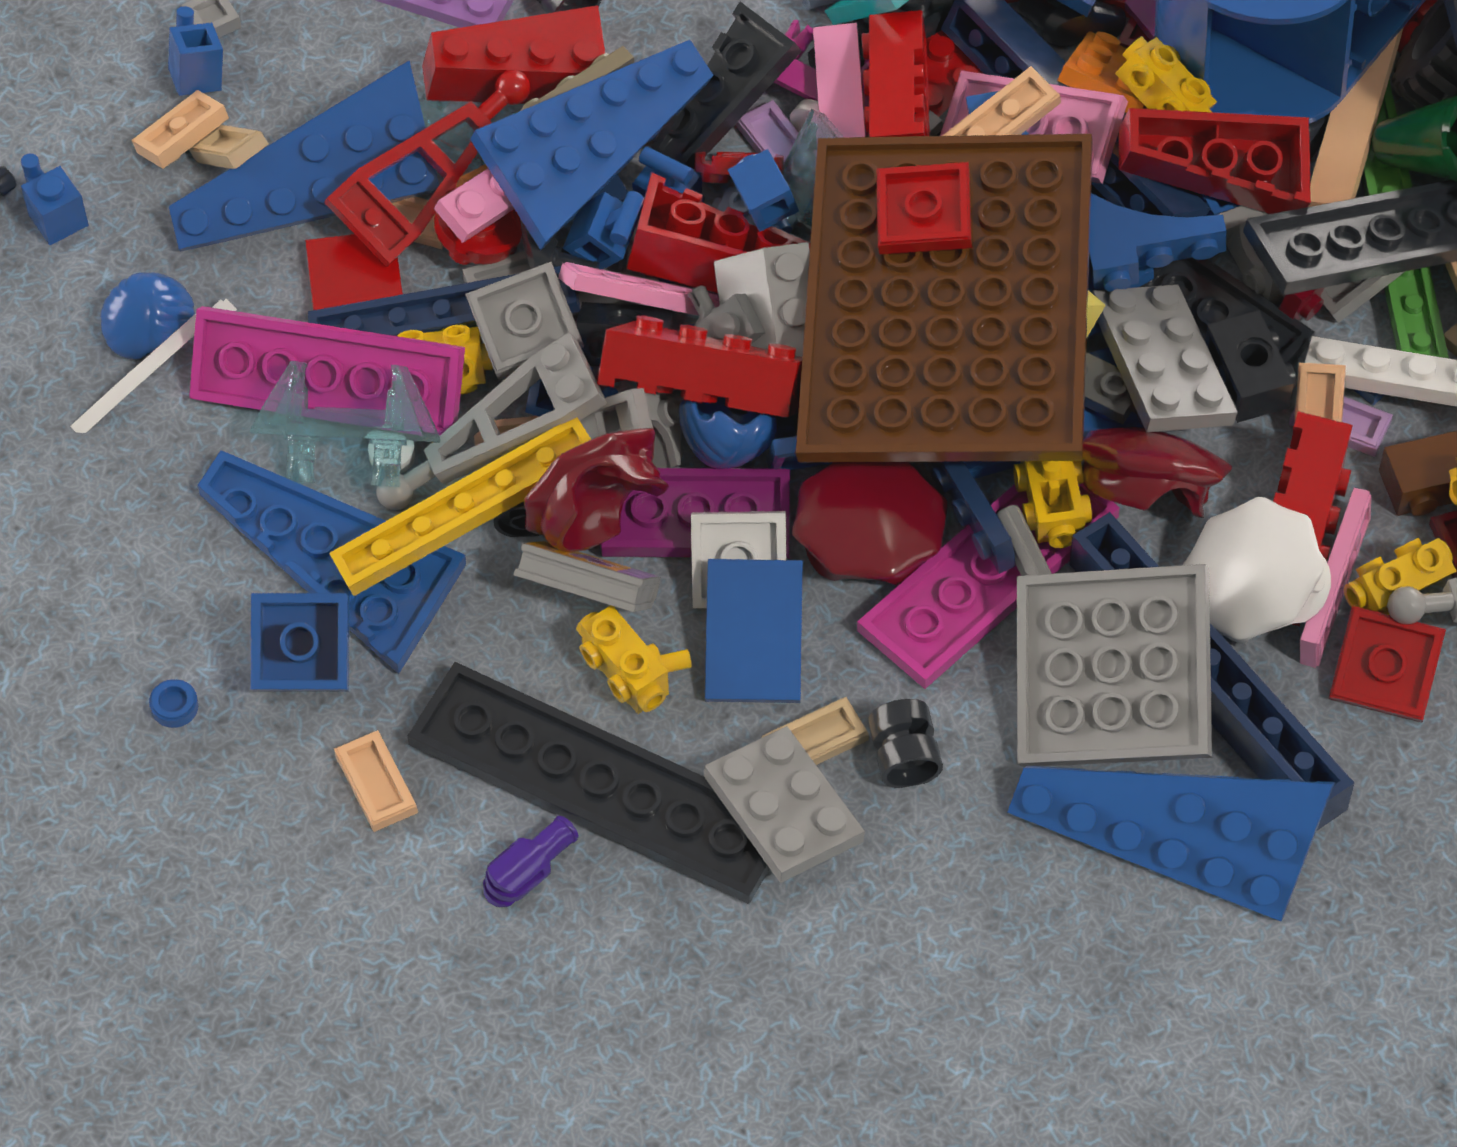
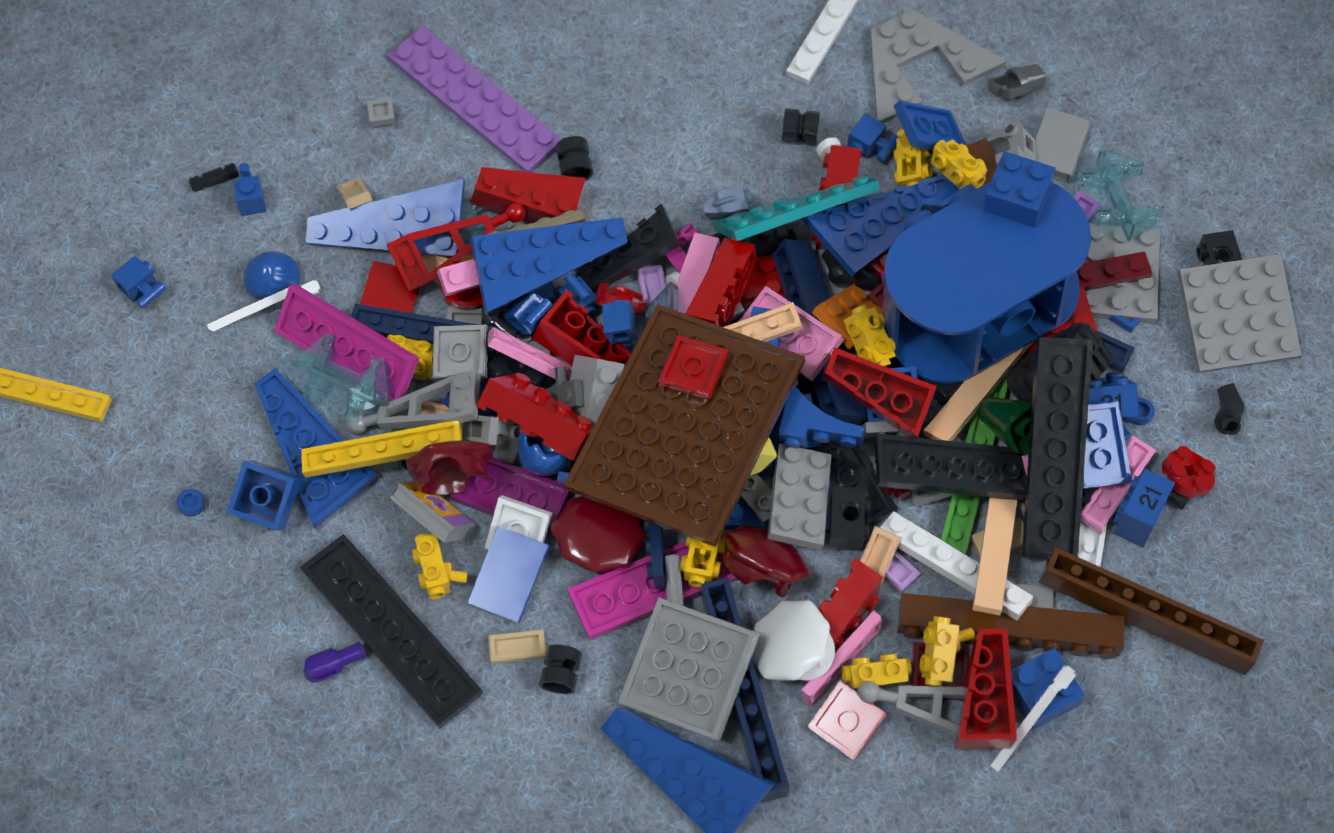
camera: 20 degrees right, 5 degrees up
light nougat plate [132,90,229,169] -> none
blue brick [168,6,223,96] -> none
light nougat tile [334,730,418,832] -> none
light grey plate [704,726,865,883] -> none

